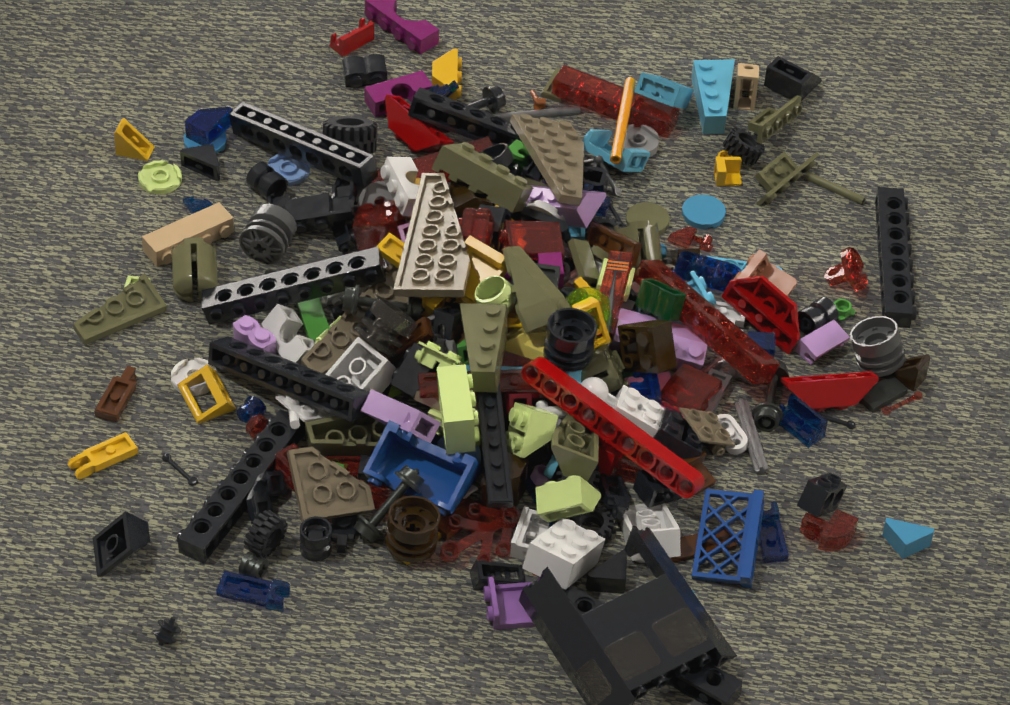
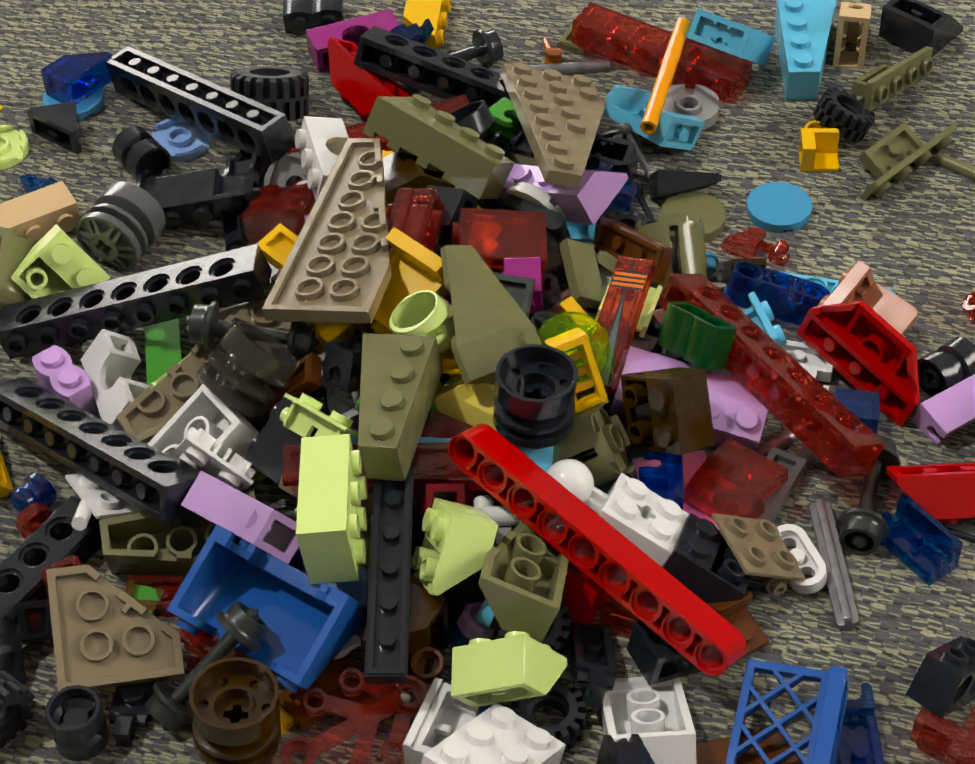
camera: 10 degrees right, 0 degrees up
none -> yellowish green slope [11,224,111,299]
none -> white hinge [173,427,256,492]
none -> reddish brown hinge [411,647,445,683]
none -> black slope [649,170,722,199]

